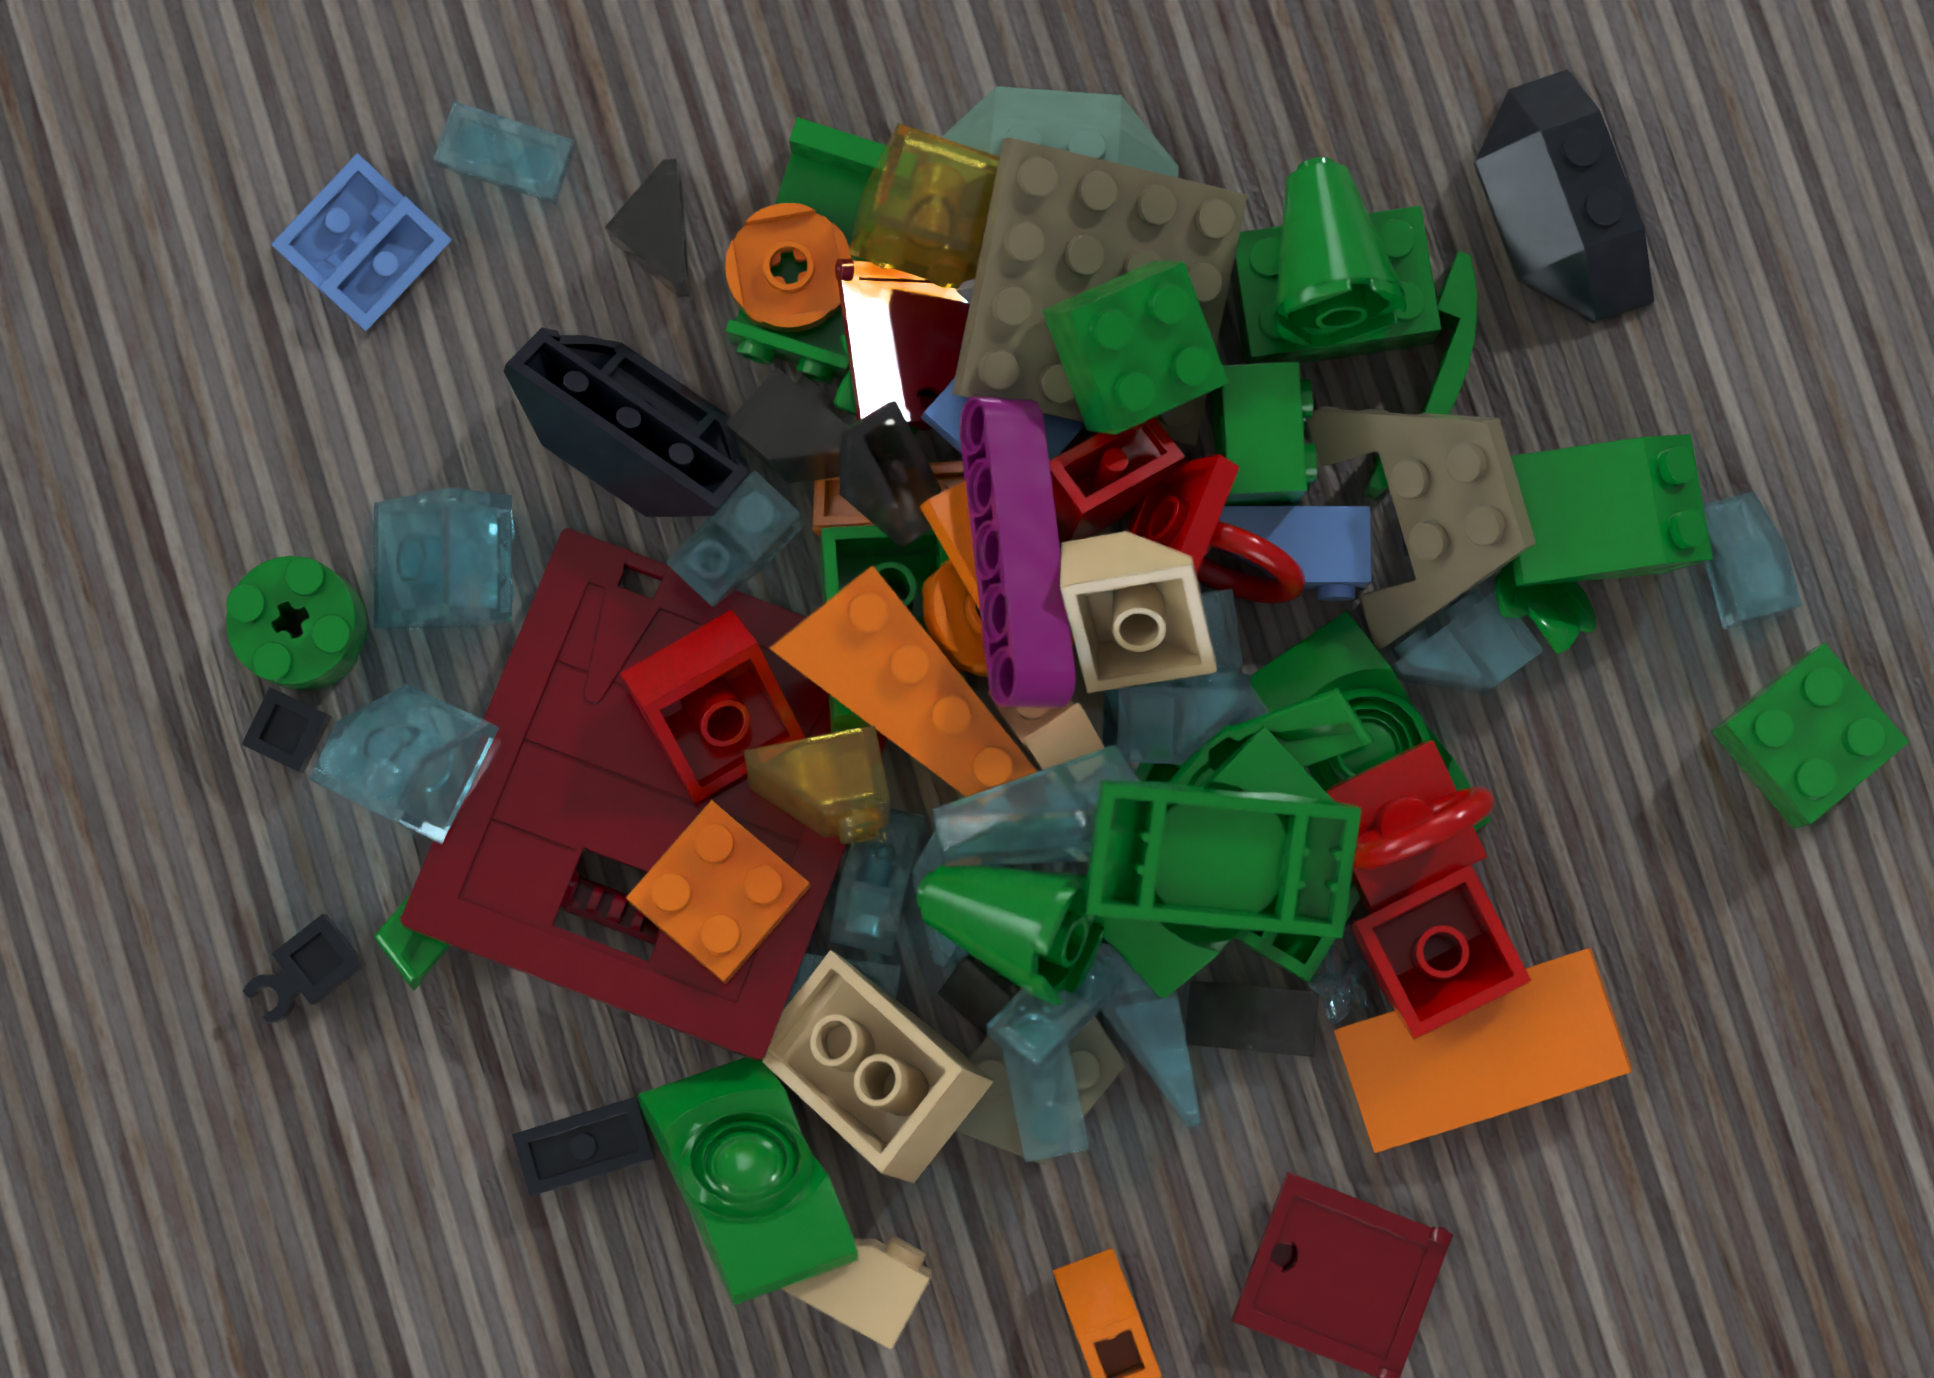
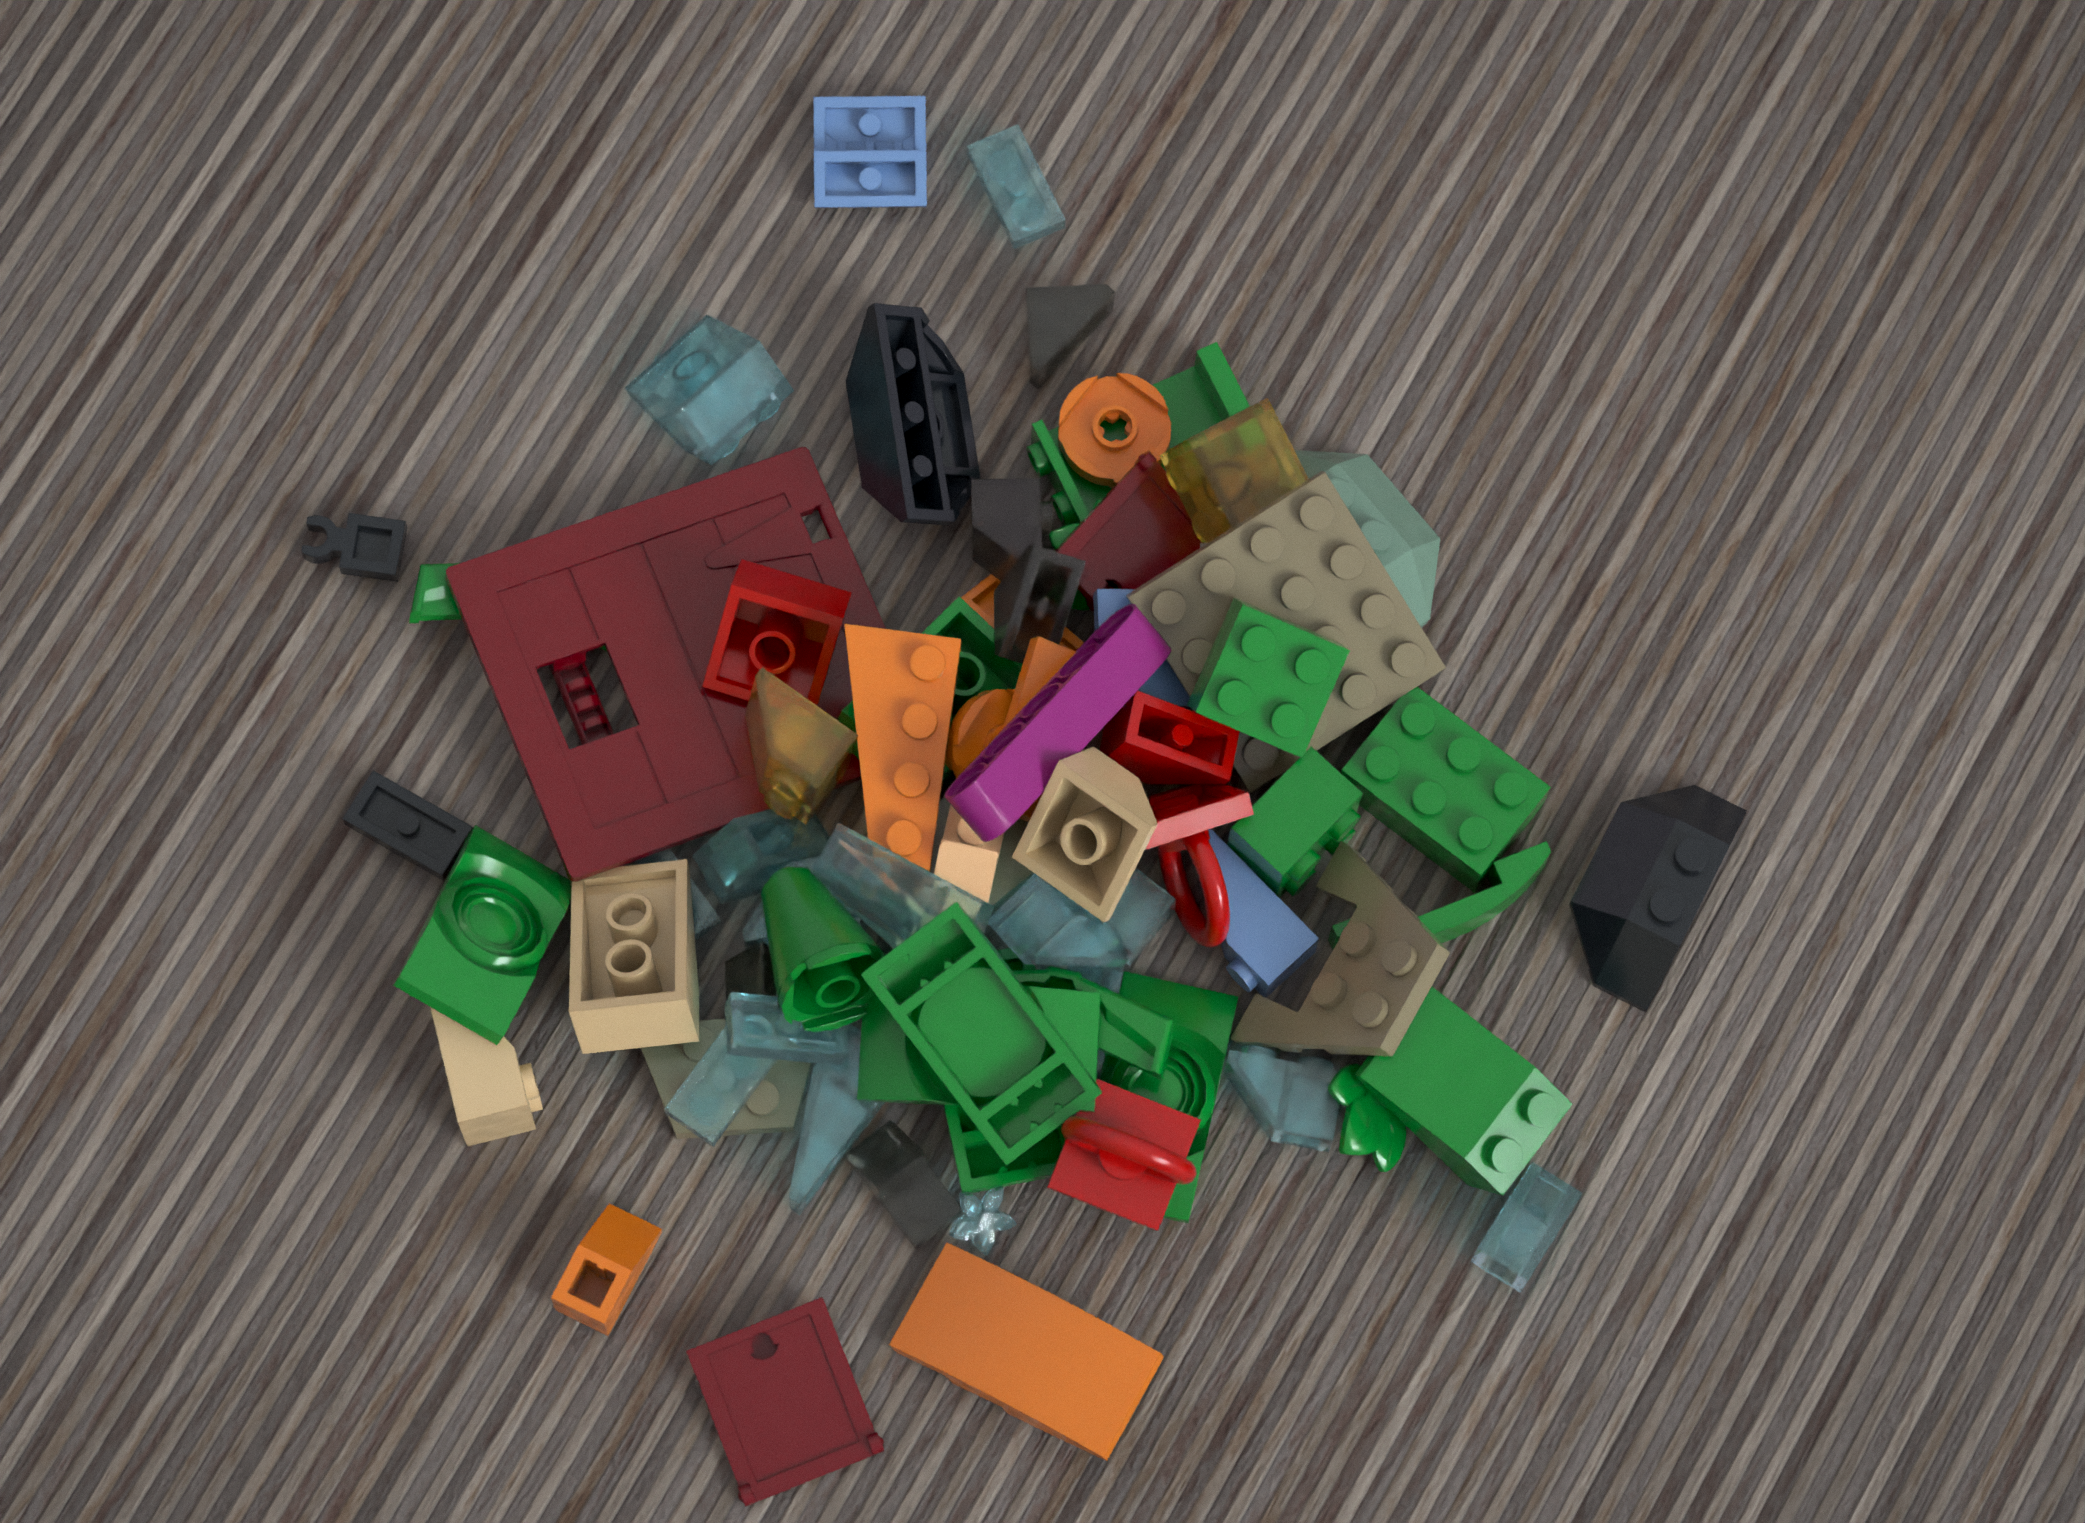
camera: 40 degrees right, 10 degrees down
green brick [226,556,368,692] -> none
black plate [241,687,332,774] -> none
clear light blue slope [309,684,500,844] -> none
orange plate [626,800,811,985] -> none
clear light blue slope [665,470,805,608] -> none
green cone [1275,157,1407,346] -> none
red slope [1350,864,1532,1040] -> none
green brick [1711,643,1909,829] -> none

